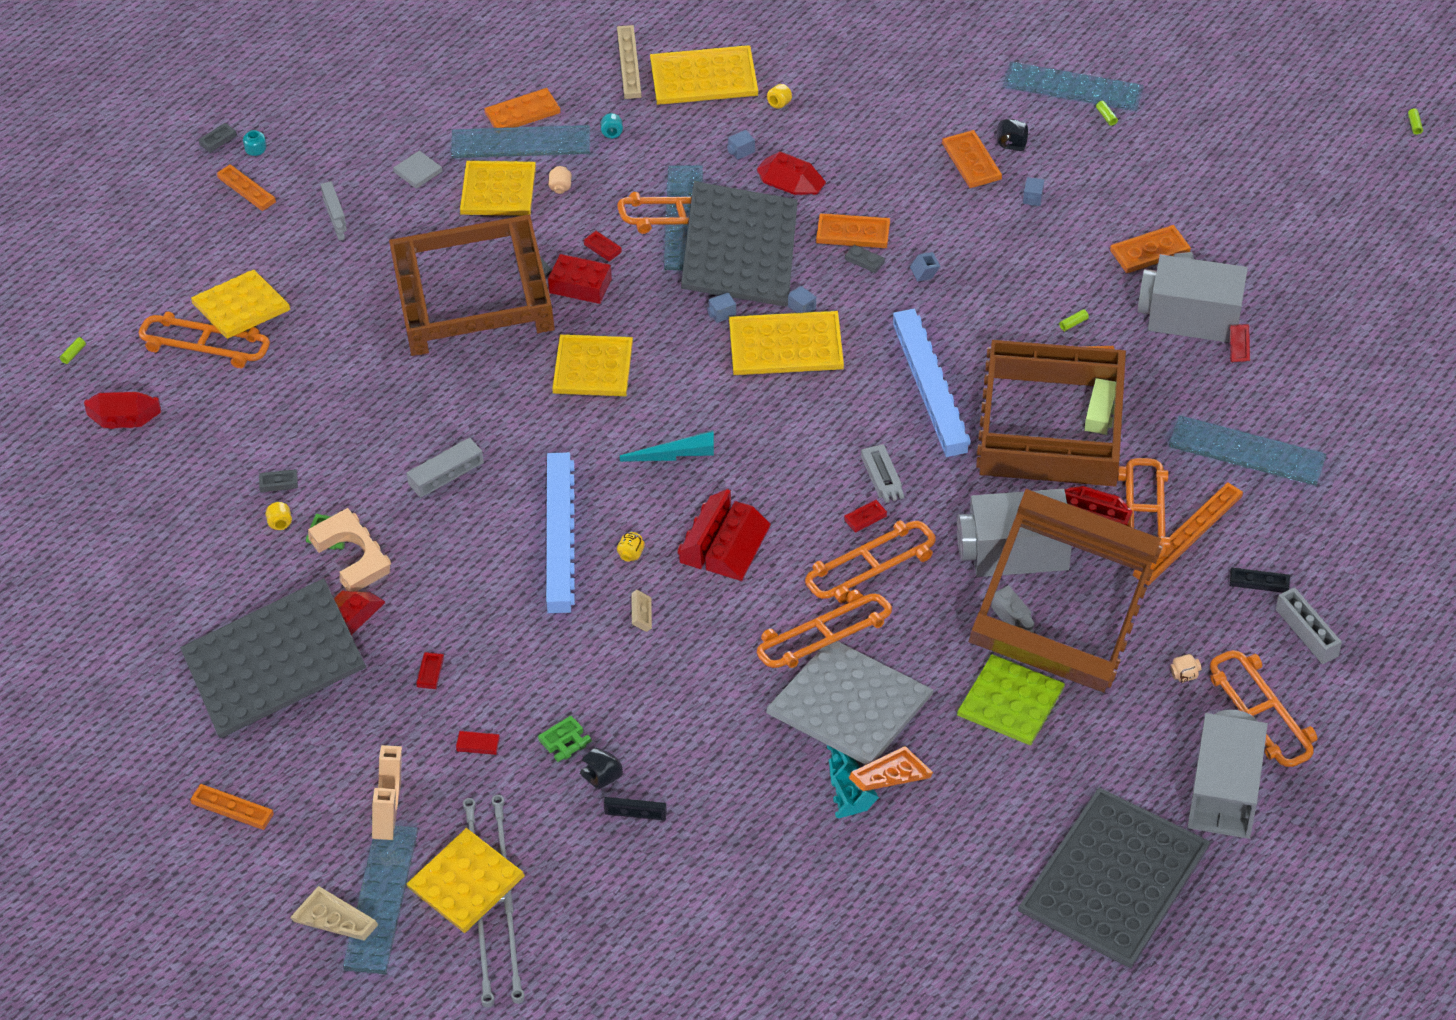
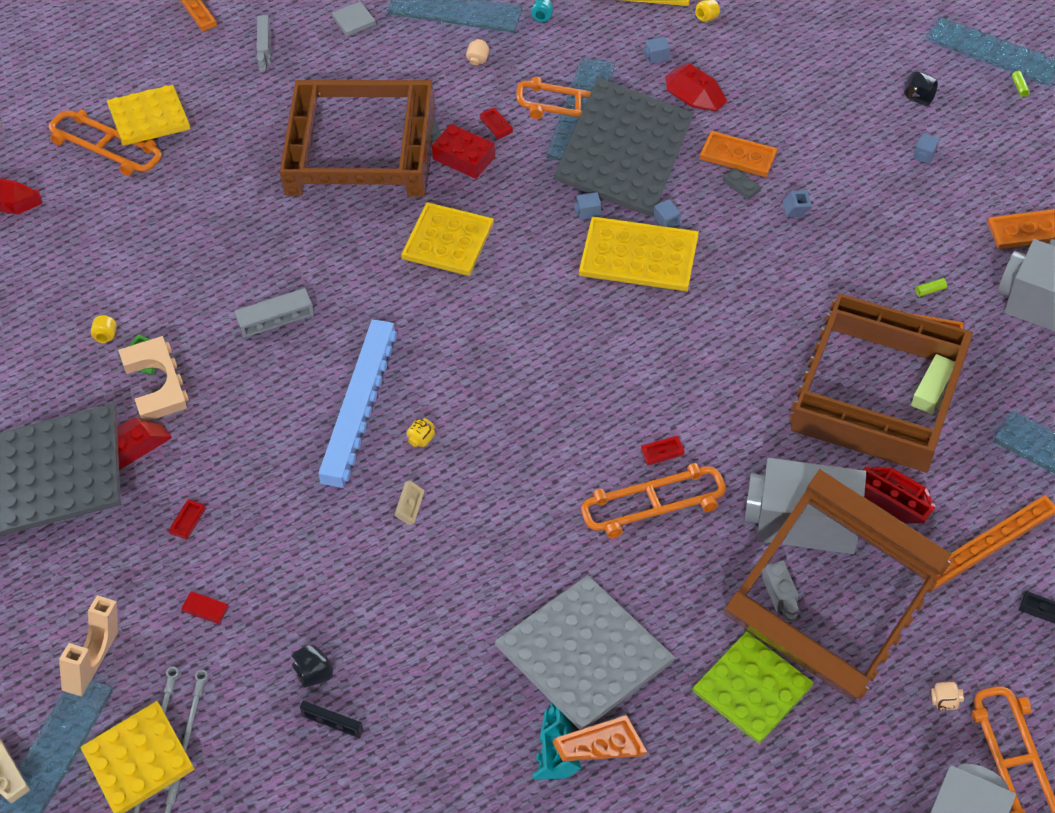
camera: 15 degrees right, 5 degrees up
dark grey plate [259,469,298,492] -> none
yellow plate [460,161,536,216] -> none
bright green plate [538,716,592,762] -> none
teal wedge [620,430,714,462] -> none
red slope [677,489,731,569] -> none
red slope [705,501,771,581] -> none
orange bar [756,590,892,668] -> none
light grey hinge [861,444,904,503] -> none
light blue brick [893,309,971,457] -> none
orange plate [942,130,1002,188] -> none
orange bar [1118,458,1170,559] -> none

